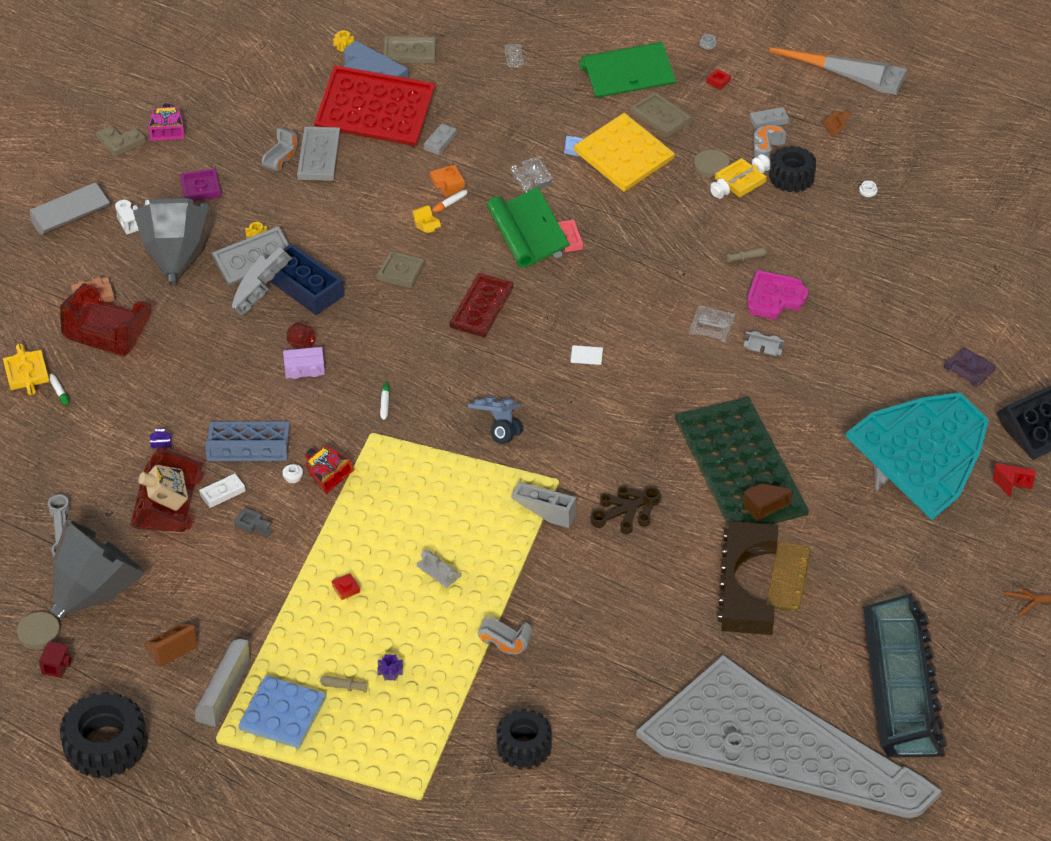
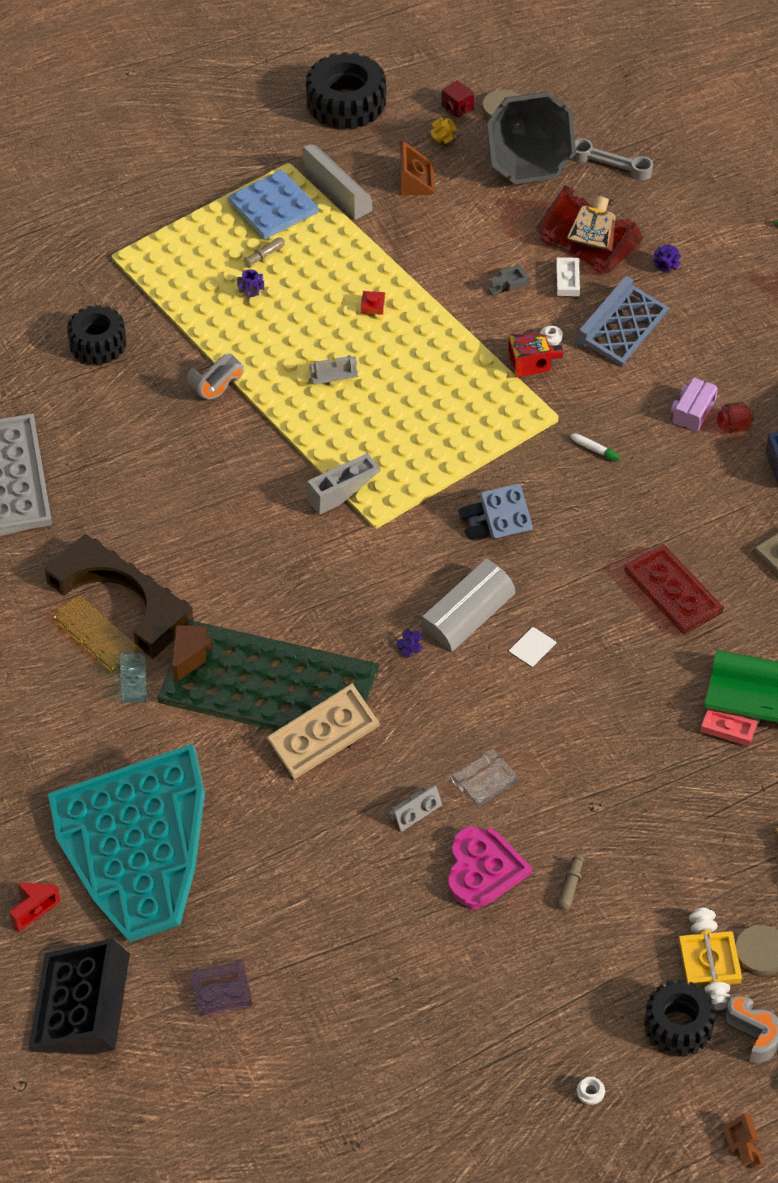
camera: 125 degrees right, 5 degrees up
dark brown plant [590,486,662,534] -> none
none -> clear light blue slope [119,653,147,702]
none -> tan tile [266,683,380,780]
none -> dark purple plant [397,629,422,658]
none -> light grey brick [422,558,516,652]
none -> yellow gear [430,117,457,144]

